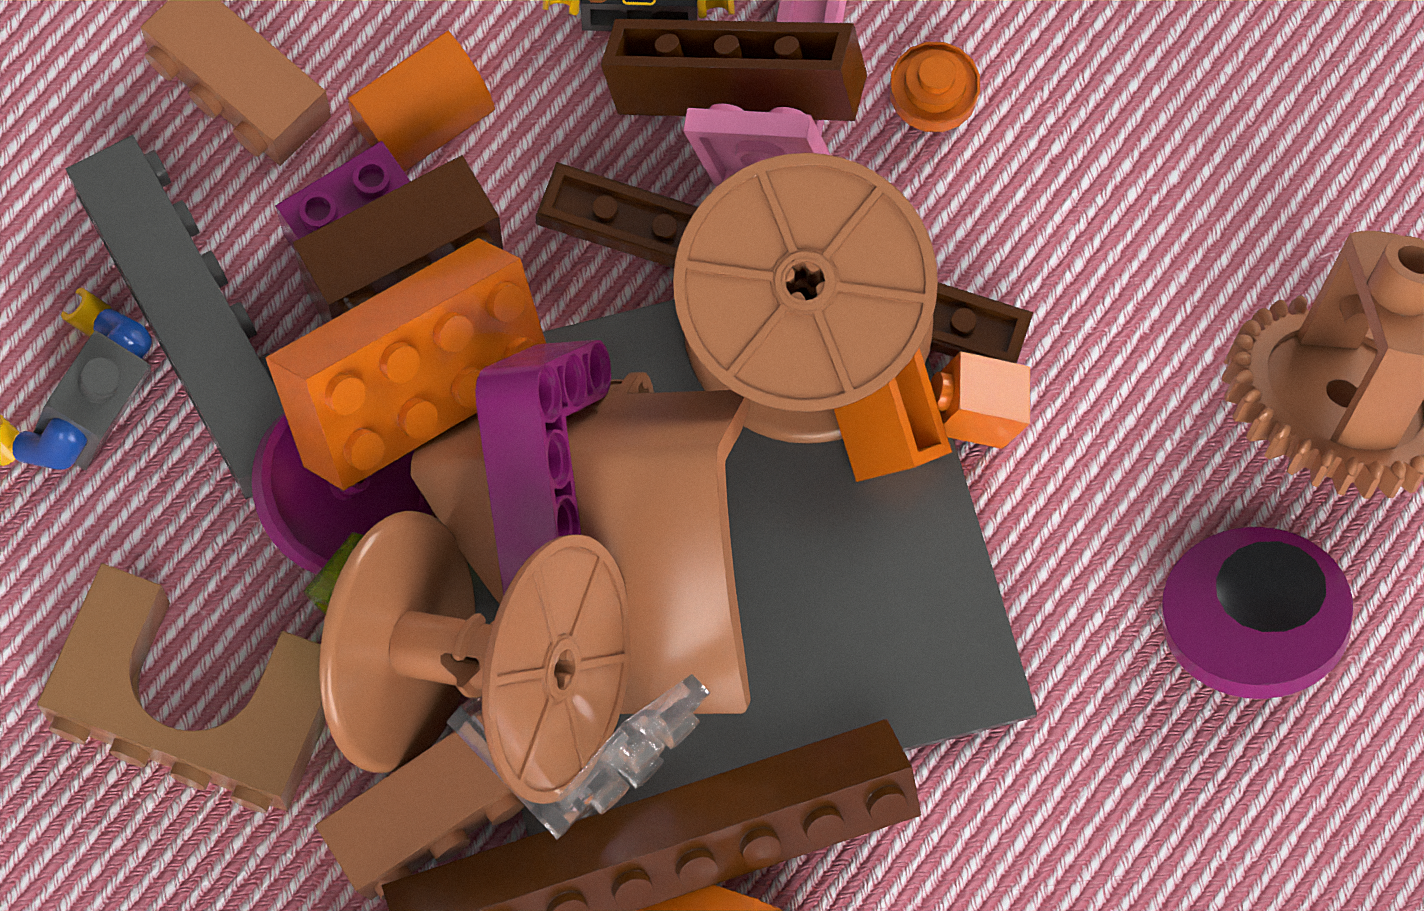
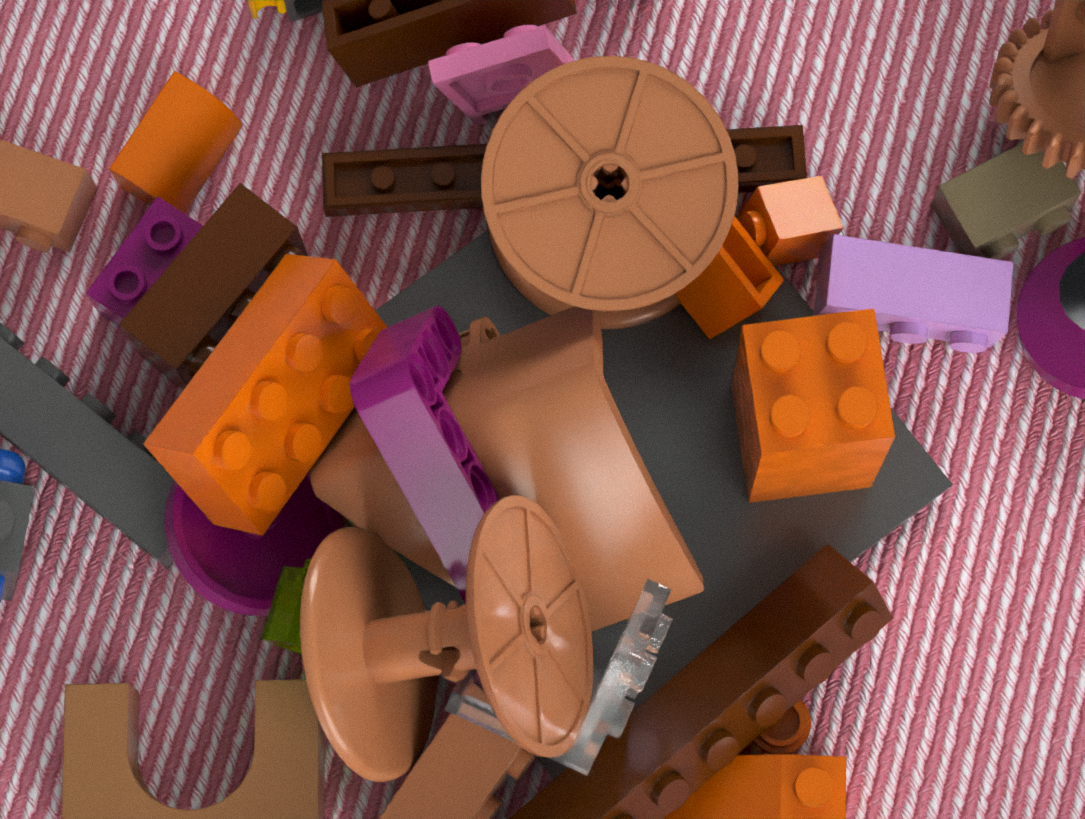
camera: 15 degrees left, 5 degrees up
none -> orange brick [731,308,895,503]
none -> orange plate [753,700,811,754]
none -> lavender brick [813,234,1014,353]
none -> dark tan brick [931,142,1081,260]

